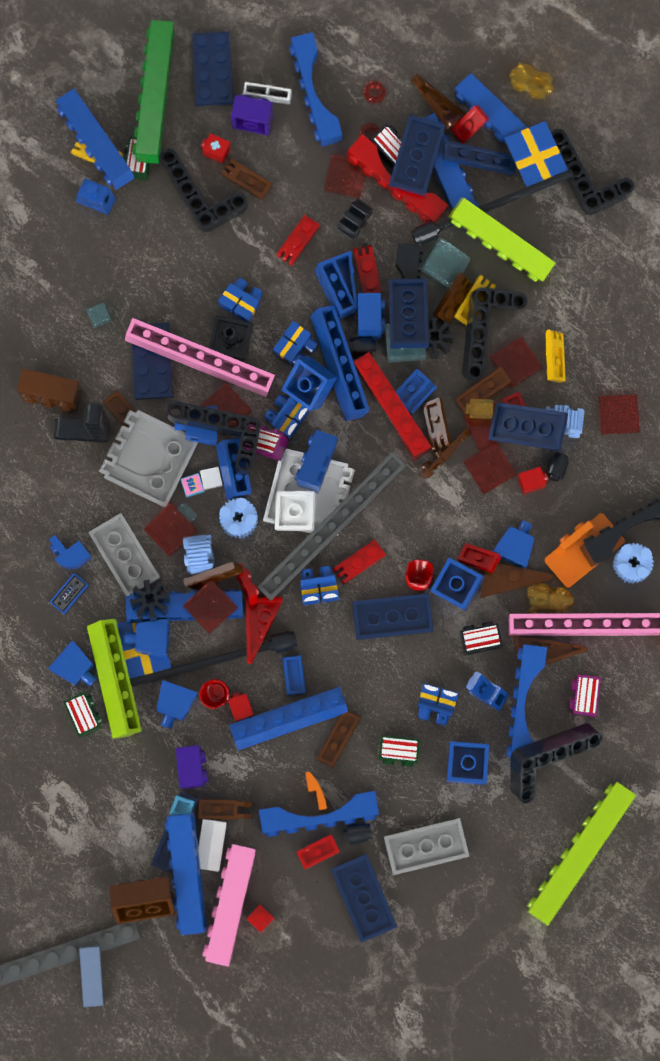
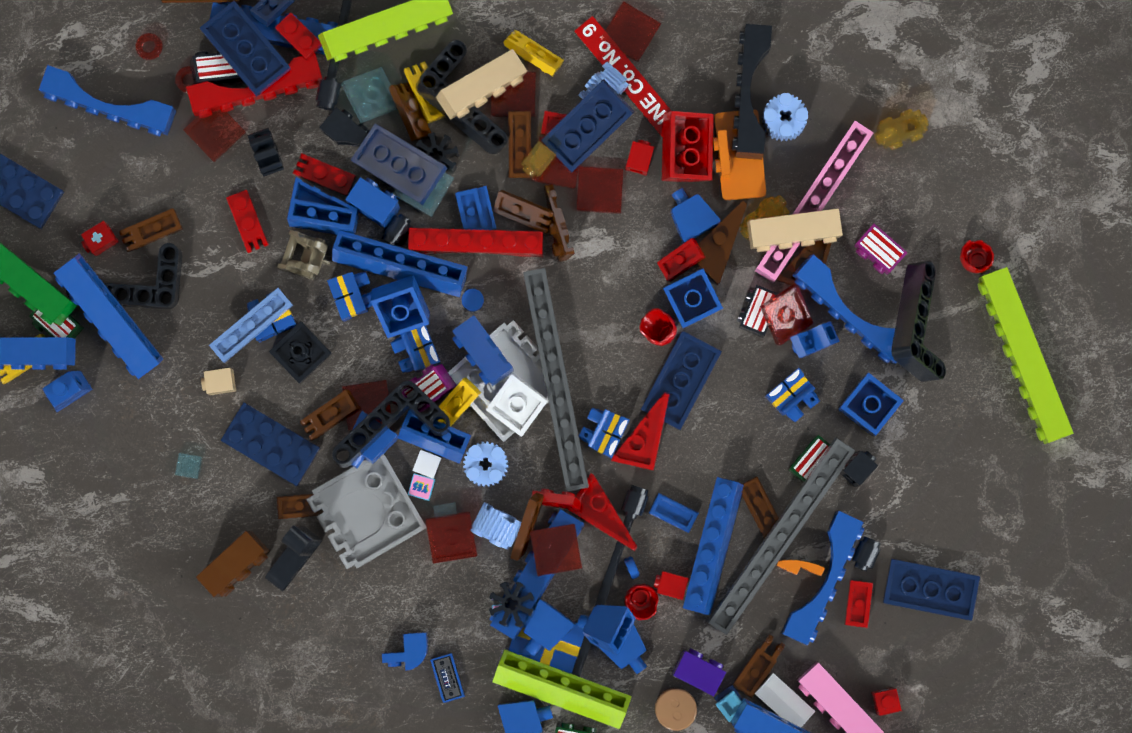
camera: 55 degrees left, 5 degrees up
light grey plate [88,513,161,596] -> none
bright pink brick [125,318,275,397] -> none
dark purple brick [231,94,273,136] -> none
white piece [243,82,292,104] -> none
red hinge [333,540,386,585] -> none
light grey plate [384,818,470,875] -> none
black brick [546,452,569,482] -> none
none -> blue brick [54,253,163,379]
none -> tan brick [201,368,236,395]
none -> medium blue plate [209,288,293,363]
none -> red plate [275,12,322,60]
none -> dark tan piece [277,230,331,280]
none -> reddish brown hinge [300,390,360,441]
none -> tan brick [436,49,527,120]
none -> yellow hinge [438,377,482,427]
none -> blue tile [462,289,484,312]
none -> red sticker [574,16,671,138]
none -> blue torso [578,605,636,655]
none -> red wing [611,392,670,470]
none -> blue tile [624,556,640,580]
none -> medium nougat head [655,688,697,731]
none -> red slope [662,111,714,182]
none -> dark grey plate [707,437,855,635]
none -> tan brick [747,209,843,252]
none -> clear red tile [760,284,814,346]
none -> black brick [840,450,878,487]
none -> red hair [960,240,994,273]

